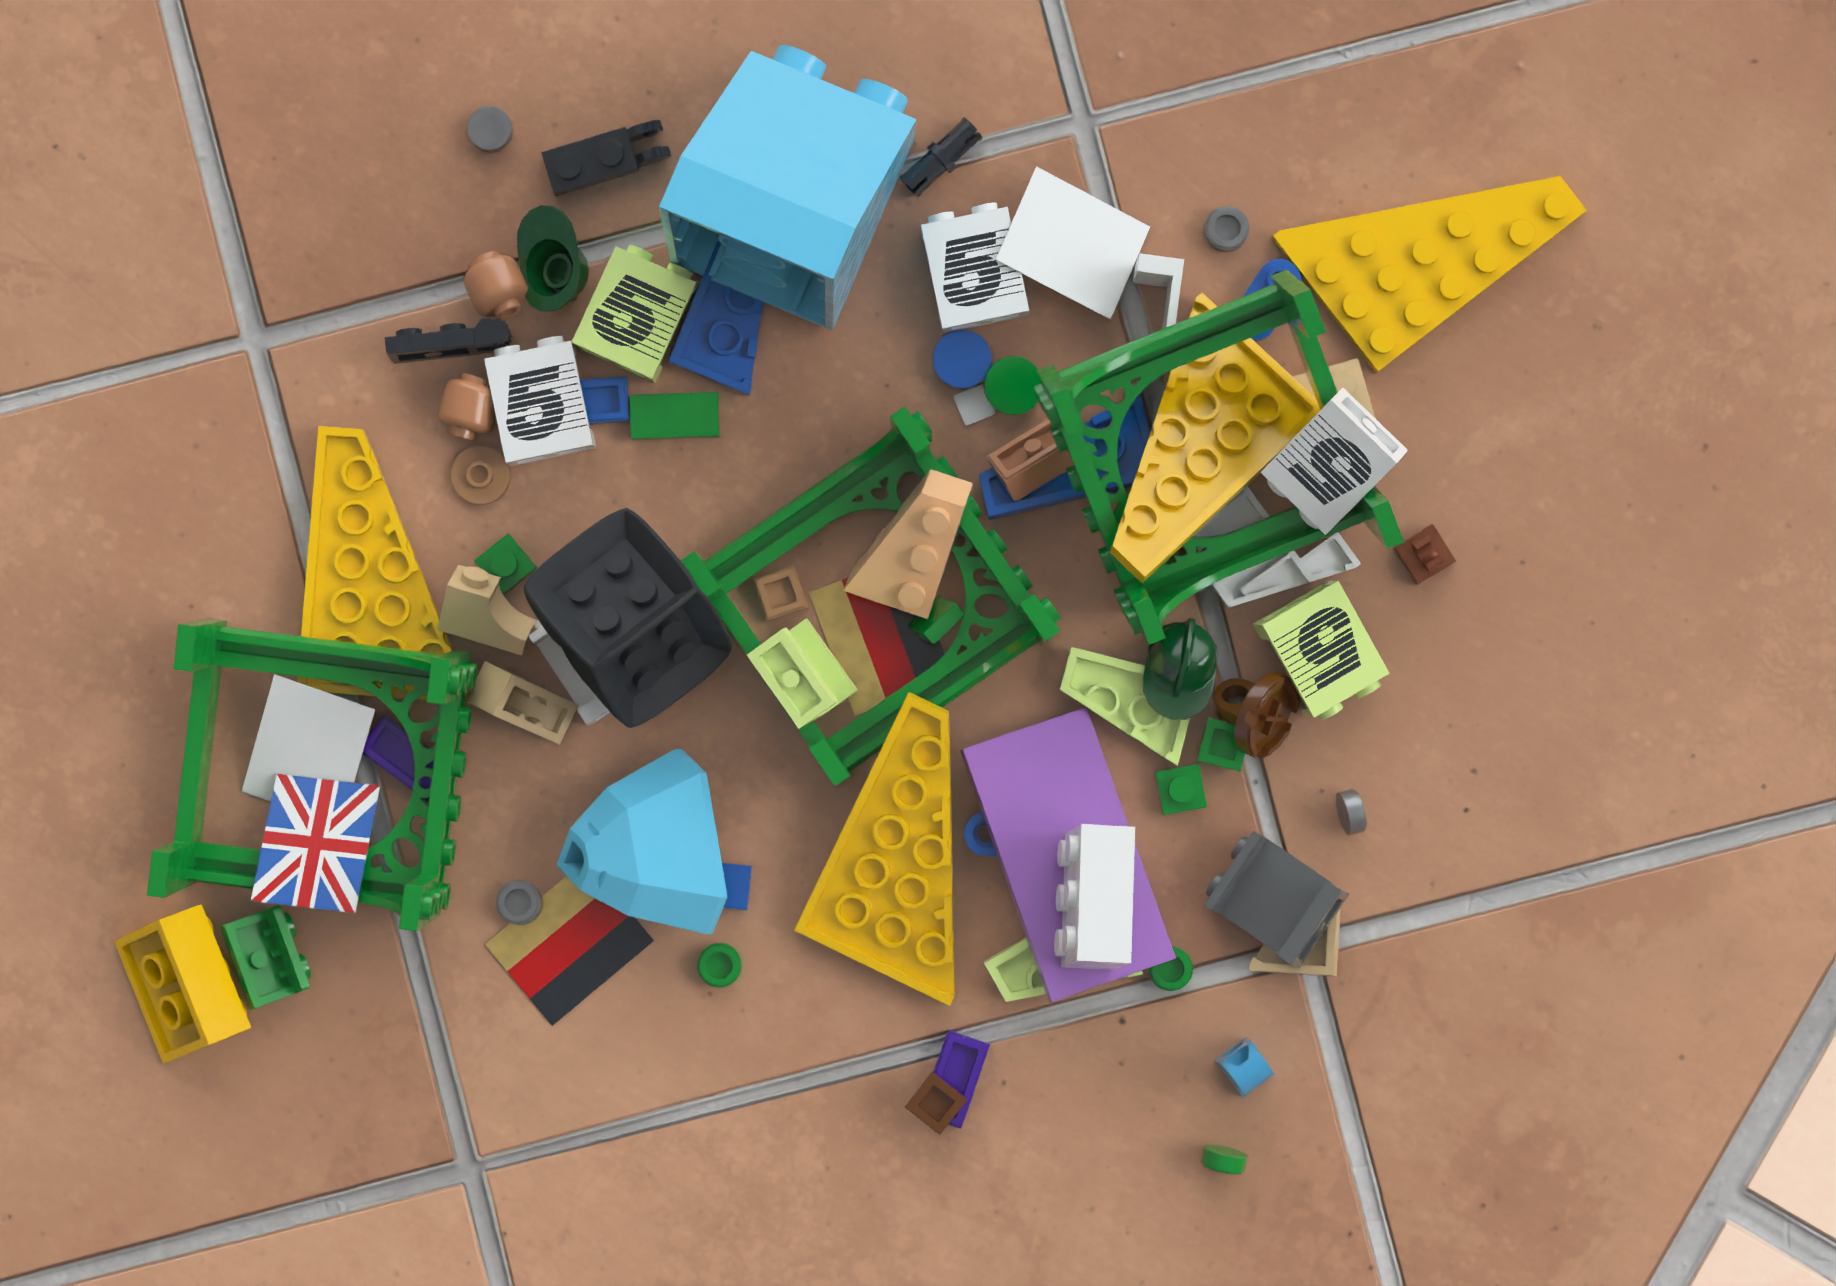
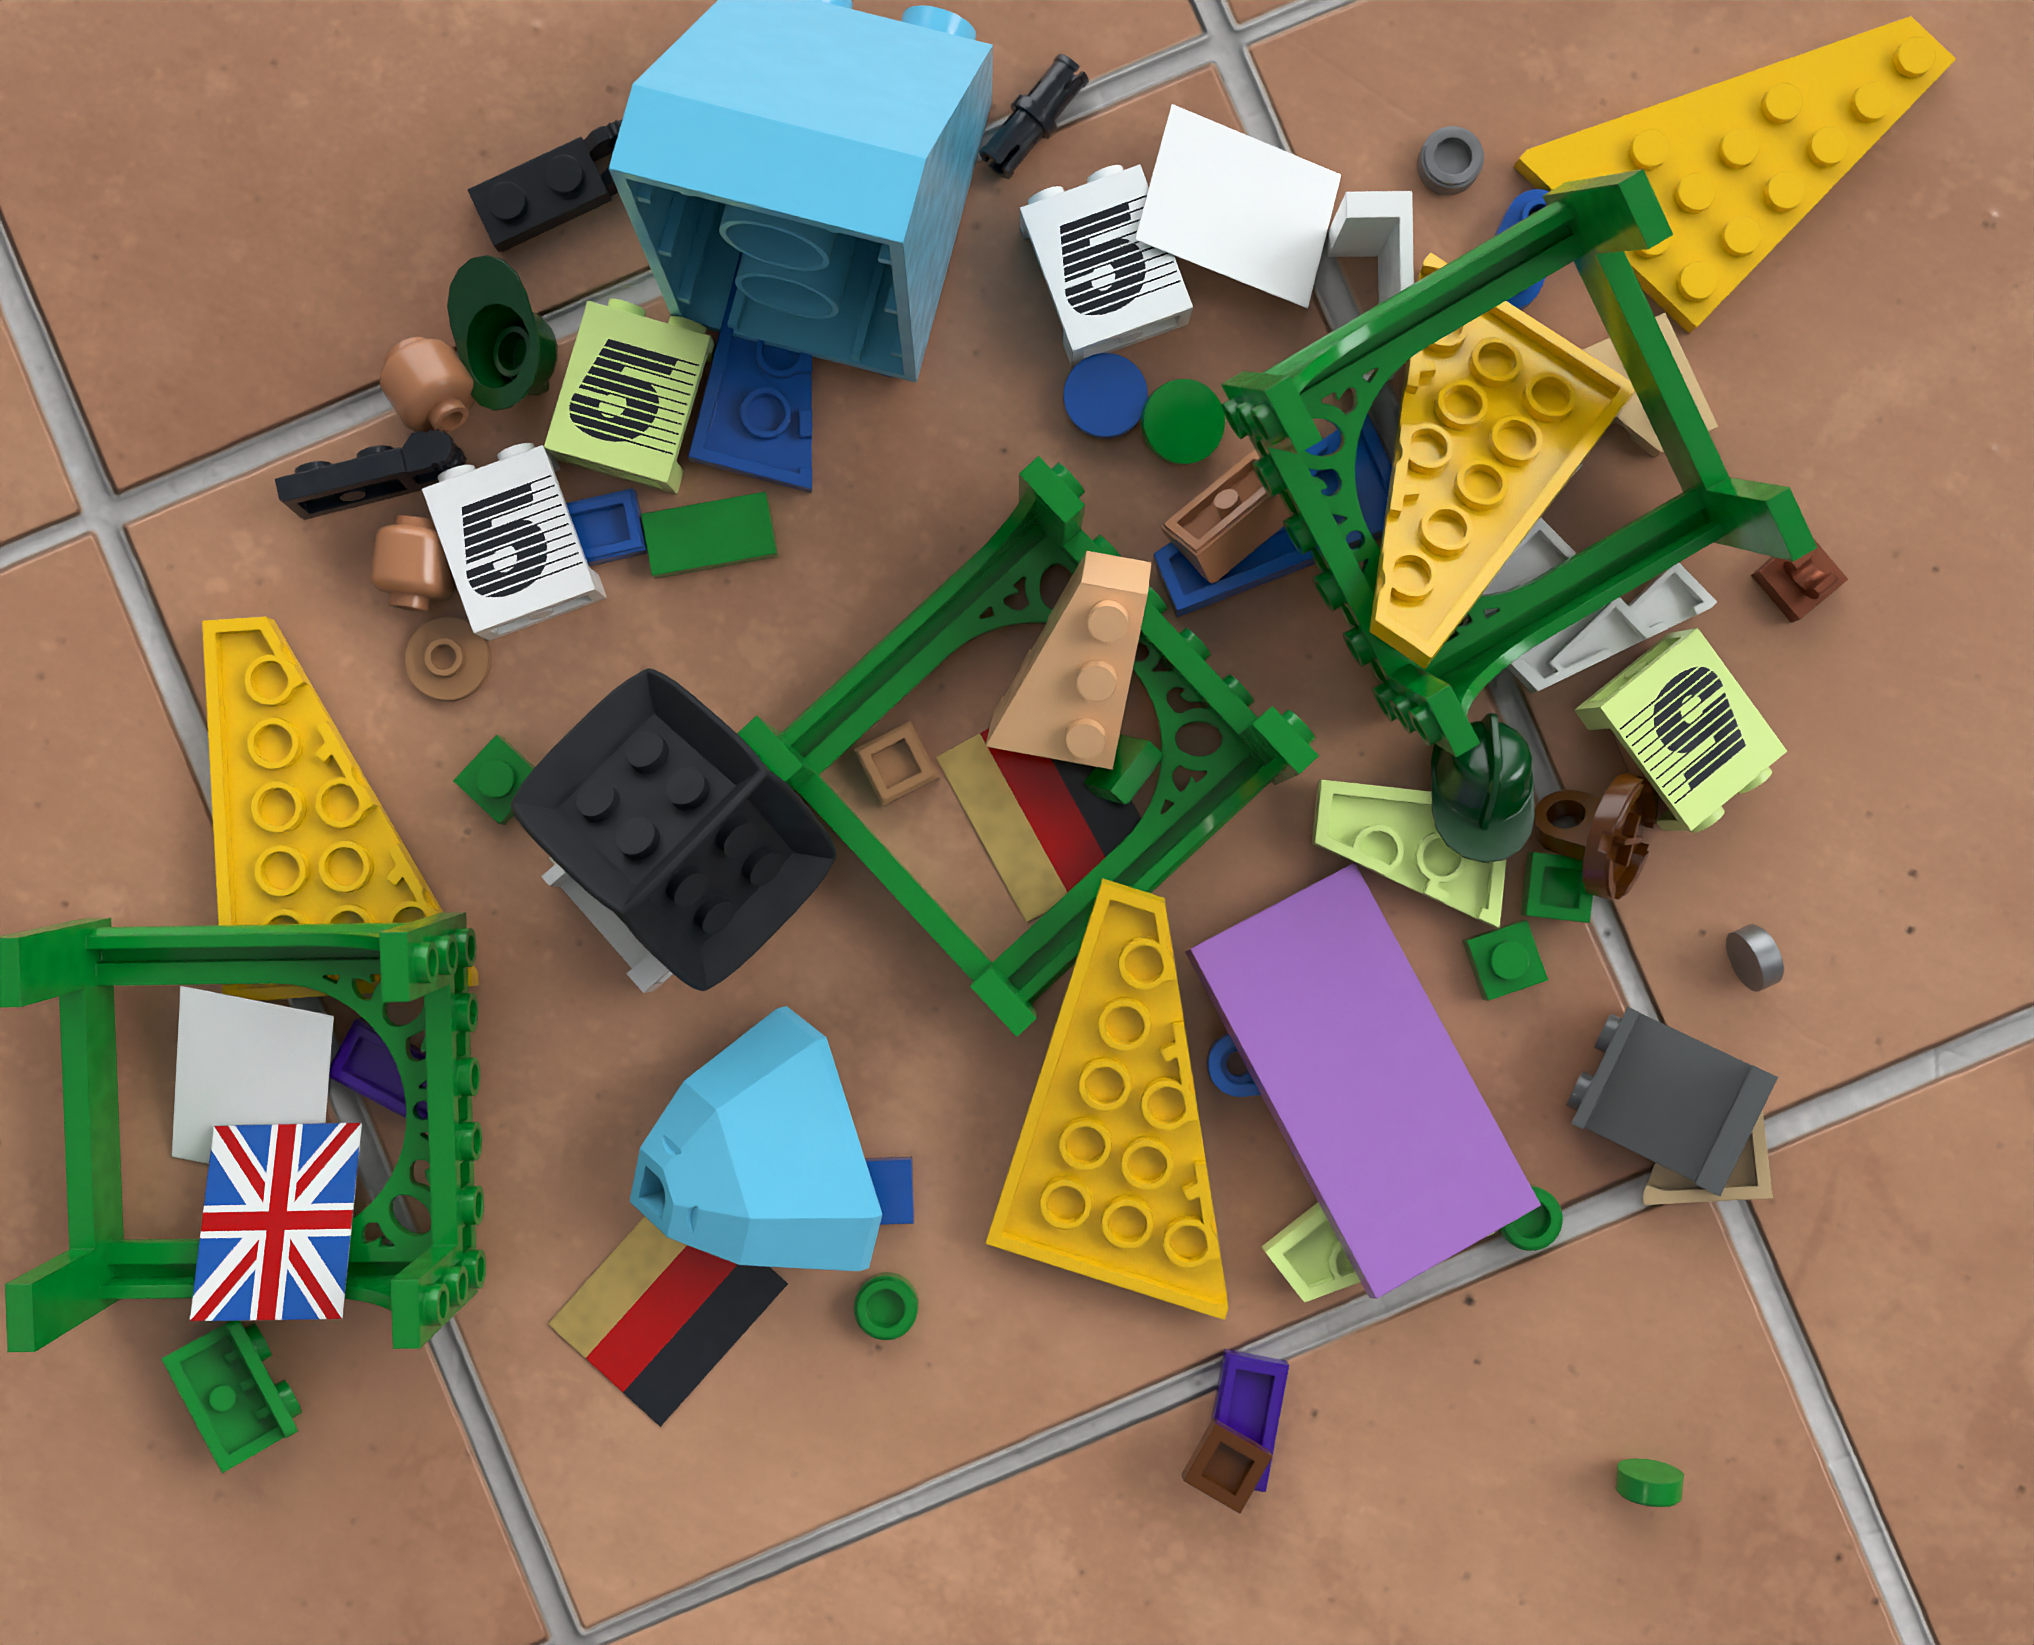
camera: 10 degrees left, 0 degrees up
yellow slope [114,904,251,1064] -> none
tan arch [437,565,536,655] -> none
tan arch [466,661,578,745] -> none
flat silver tile [467,106,513,152] -> none
flat silver tile [496,880,543,925] -> none
yellowish green panel [747,618,858,729] -> none
white sticker [954,384,995,426] -> none
white brick [1054,824,1135,970] -> none
dark azure leg [1215,1037,1274,1097] -> none
white panel [1261,388,1408,535] -> none

